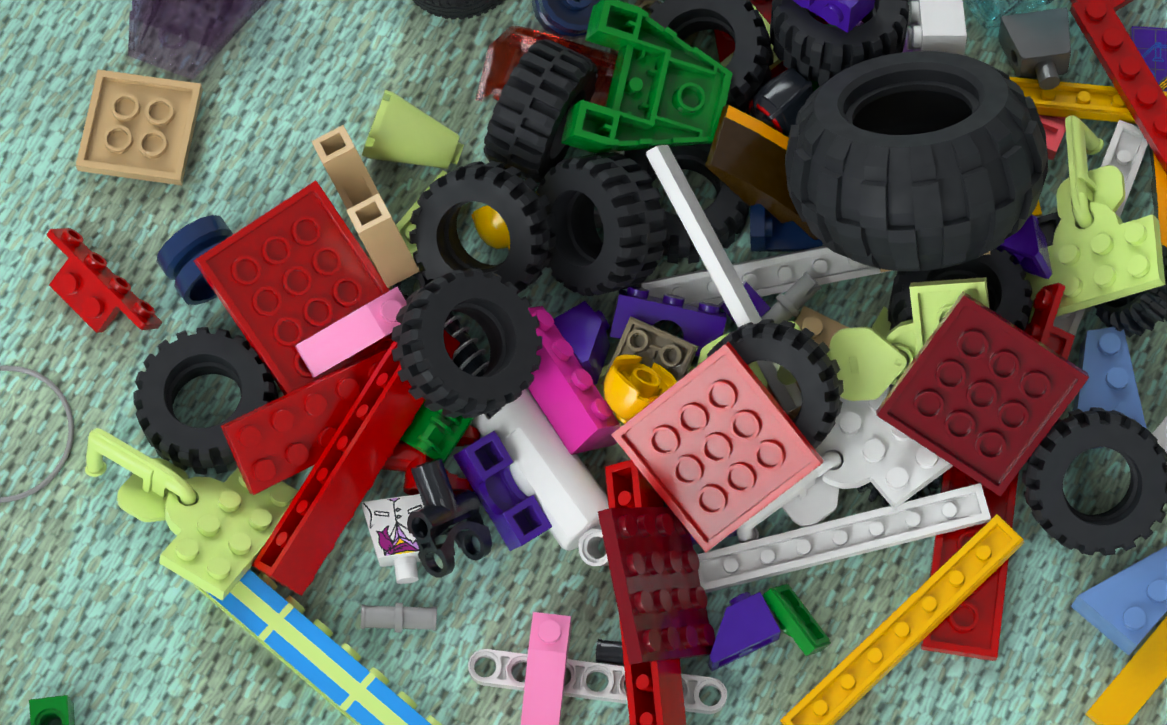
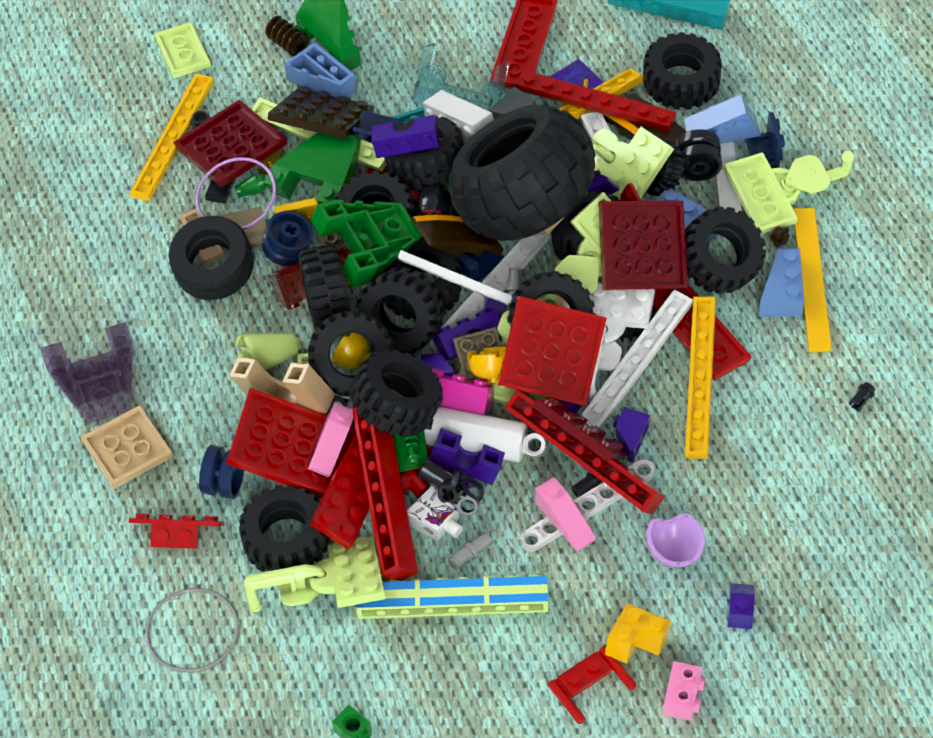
camera: 40 degrees left, 15 degrees down
green plate [762,584,831,656] -> none

